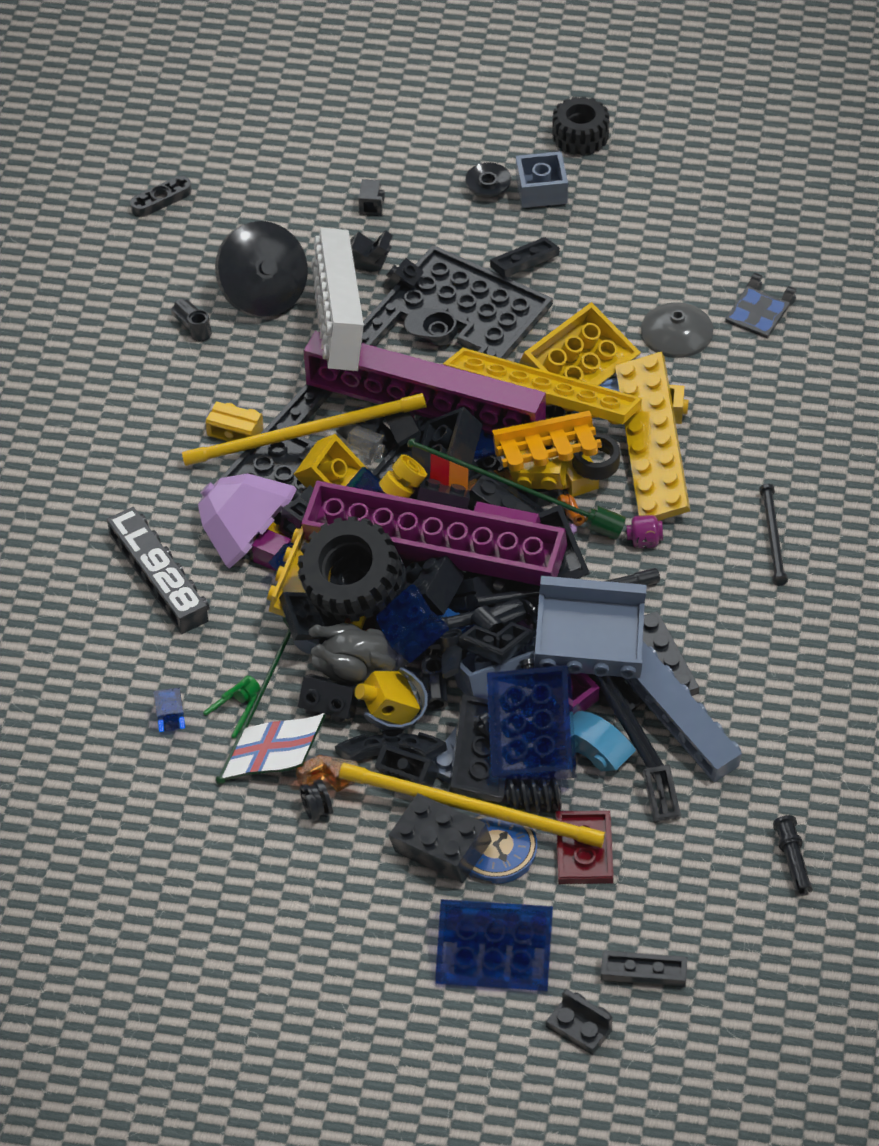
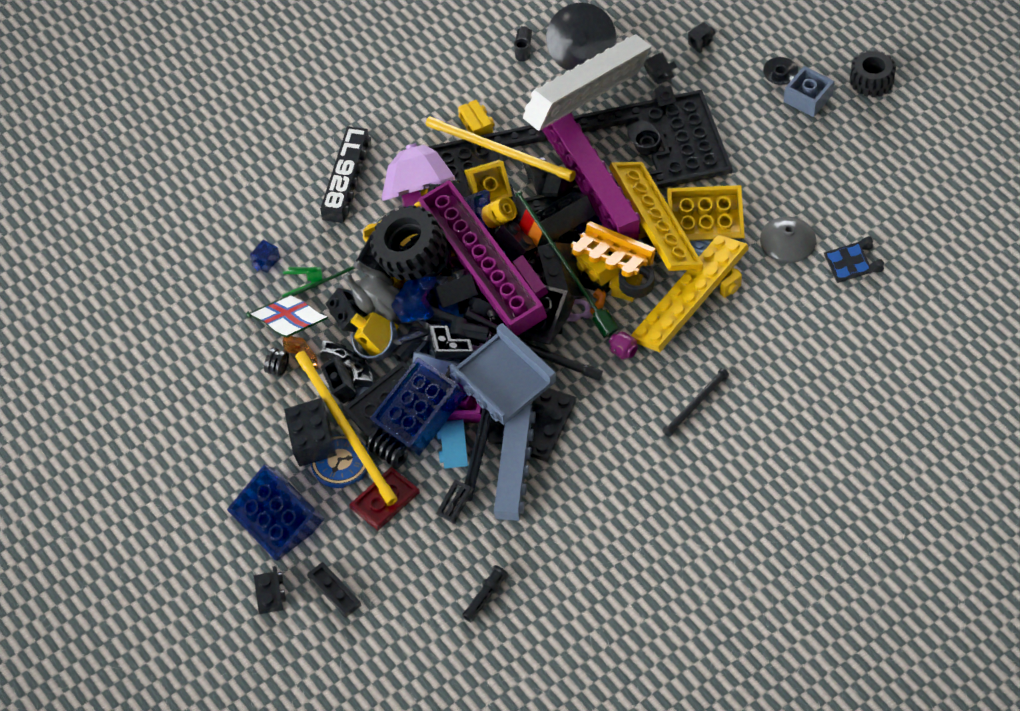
camera: 45 degrees right, 5 degrees up
clear brick [346,426,385,465] -> none
black plate [490,237,560,278] -> none

